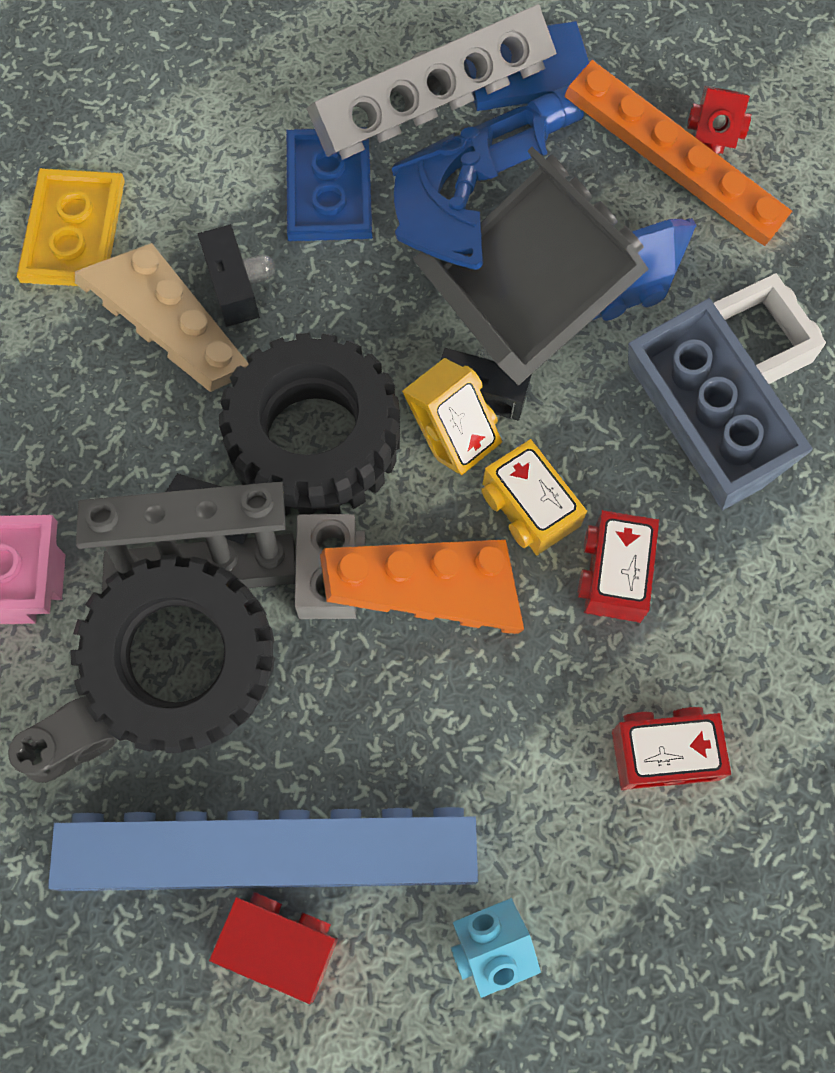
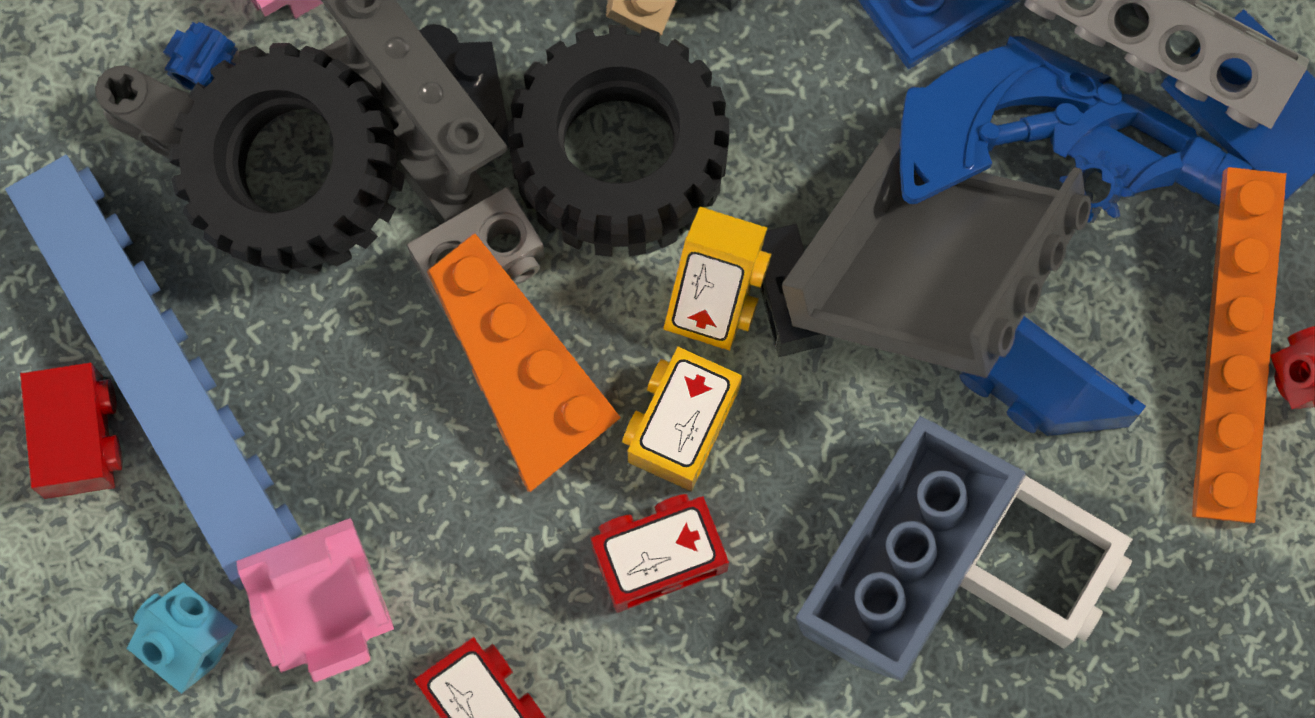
camera: 60 degrees right, 5 degrees up
none -> blue gear [163,22,238,91]
none -> bright pink panel [236,518,394,682]
none -> blue gear [1059,150,1135,223]

